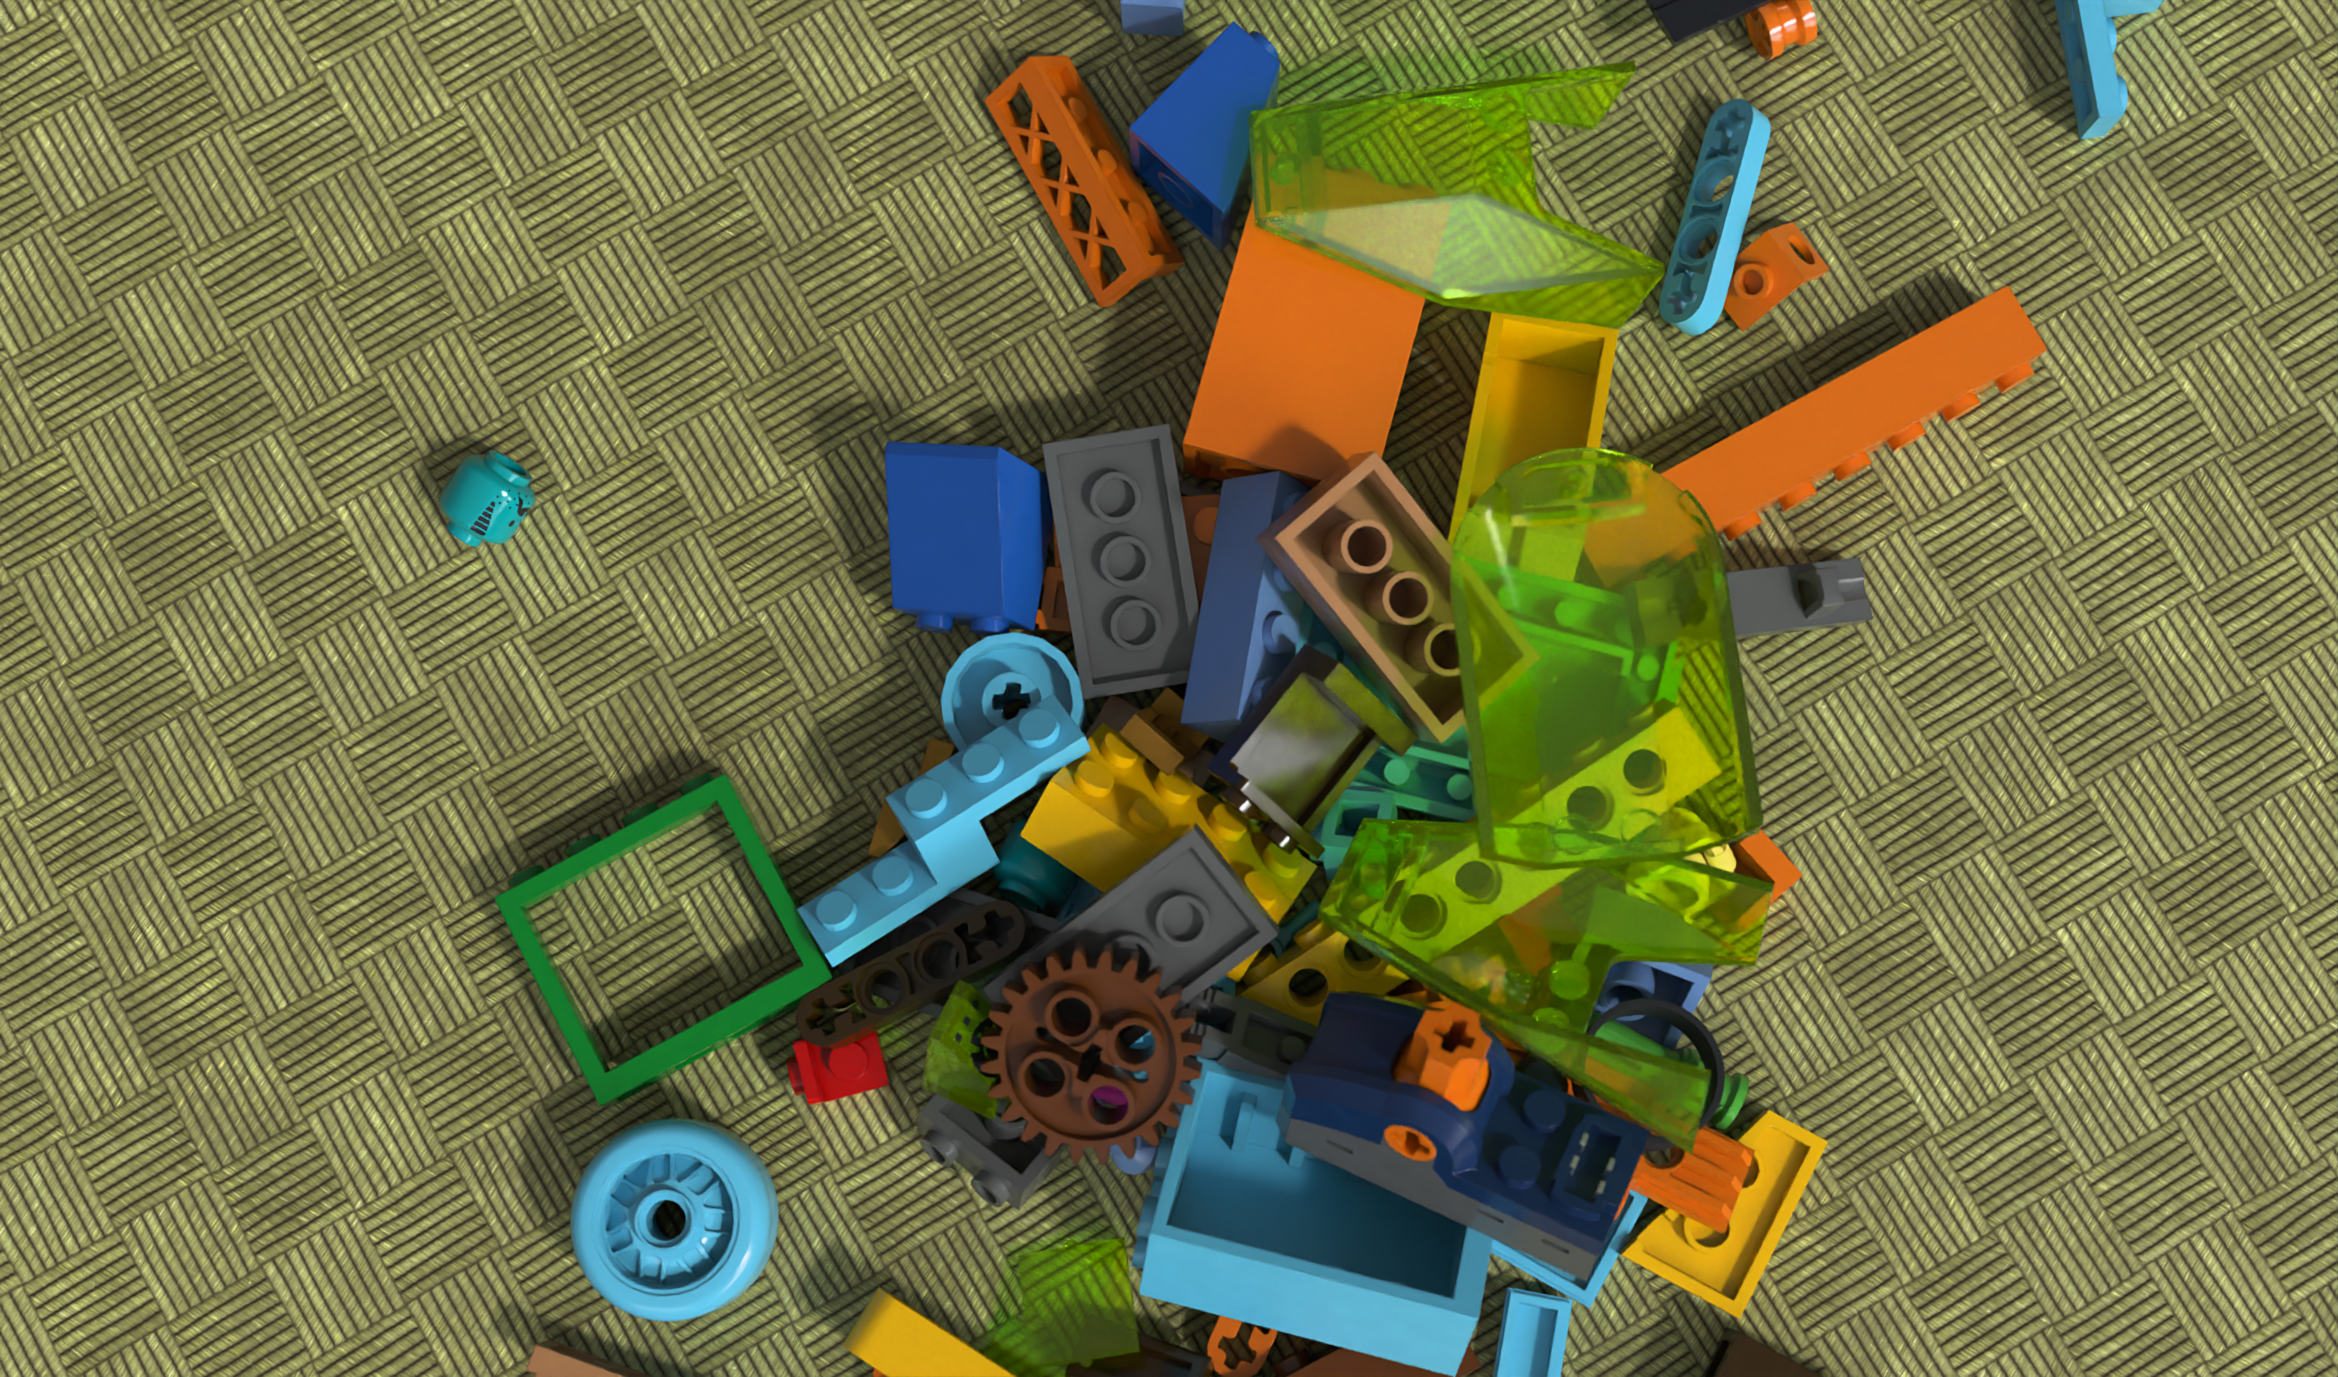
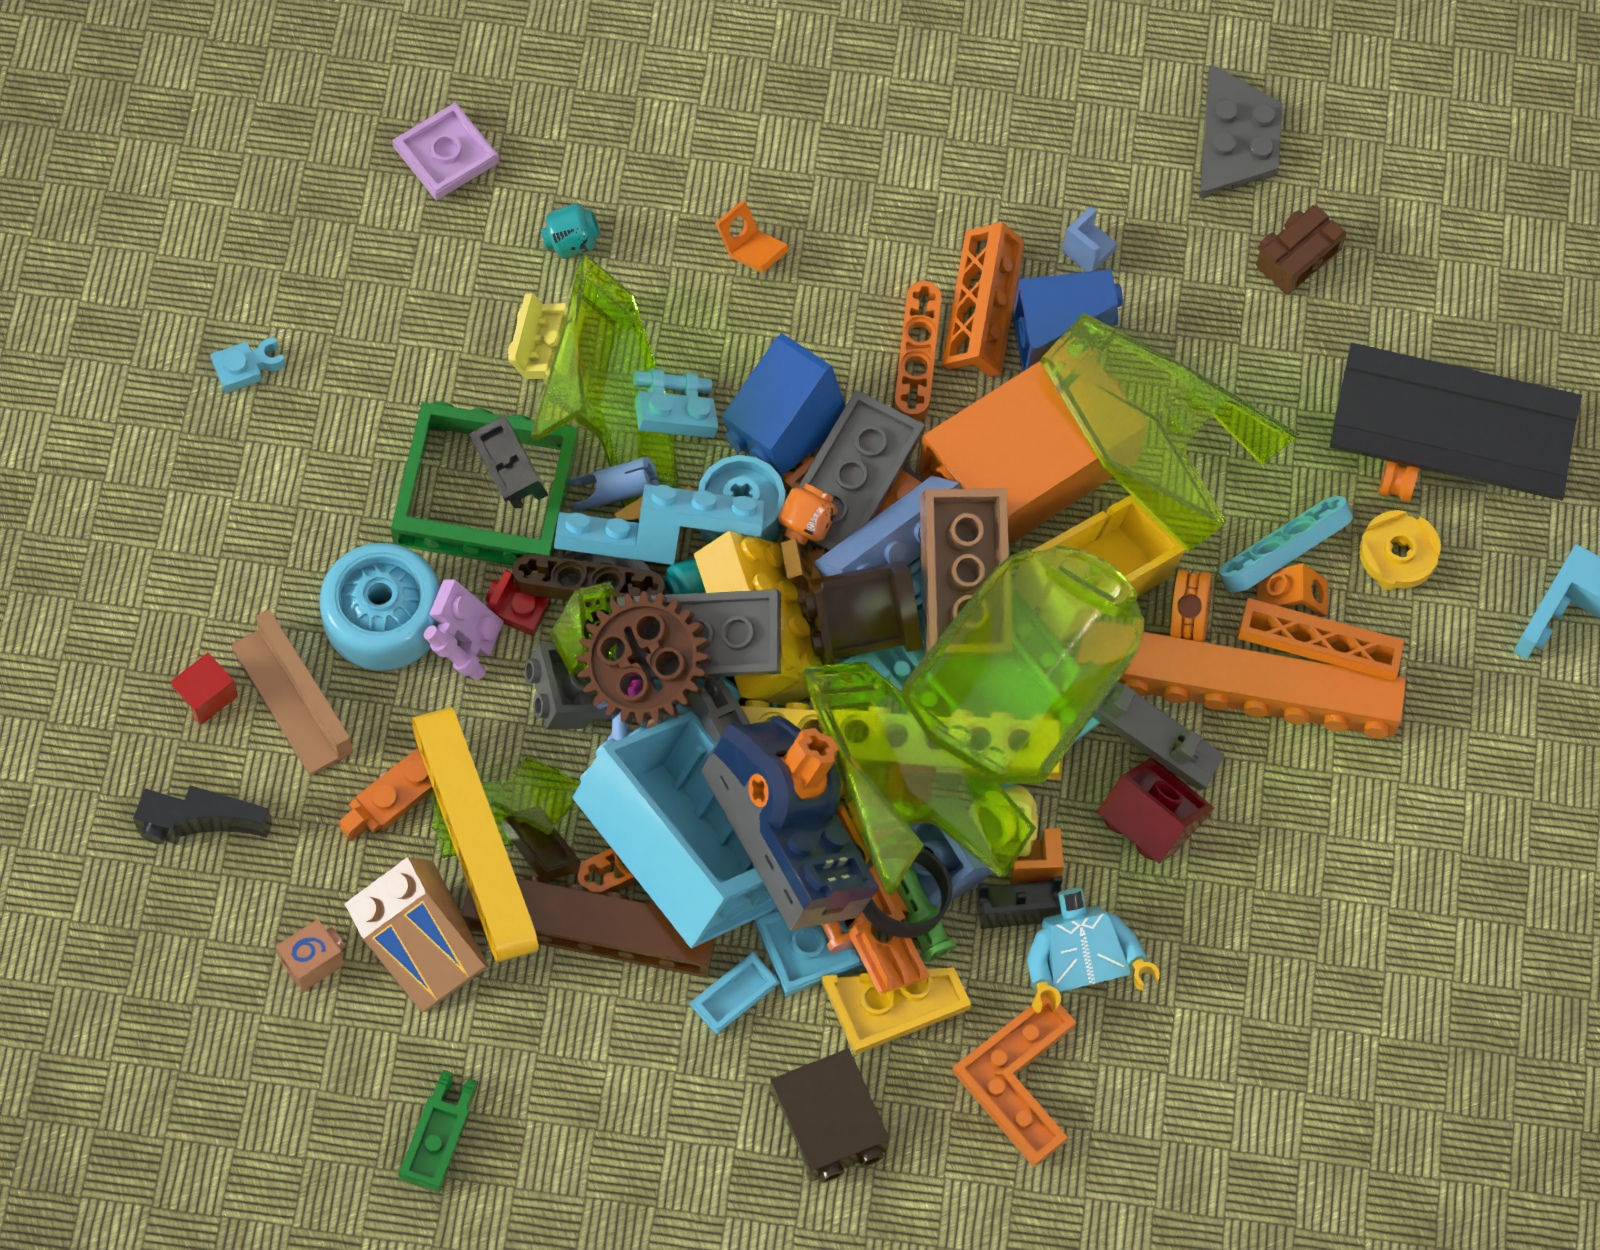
camera: 30 degrees right, 15 degrees down
none -> medium azure plate [210,338,286,394]
none -> lavender plate [392,102,499,201]
none -> lavender plate [424,580,504,681]
none -> black hinge [470,415,548,509]
none -> light yellow bracket [508,293,583,380]
none -> clear neon green windscreen [530,254,680,508]
none -> medium blue piece [569,457,659,511]
none -> medium azure plate [633,368,719,438]
none -> orange bracket [715,201,789,273]
none -> orange head [778,483,837,546]
none -> orange beam [894,281,941,421]
none -> orange plate [952,997,1077,1168]
none -> black hinge [975,876,1062,929]
none -> medium azure torso [1027,888,1160,1013]
none -> dark red slope [1096,758,1215,864]
none -> orange head [1170,569,1212,642]
none -> orange fence [1237,598,1404,681]
none -> yellow plate [1359,510,1441,590]

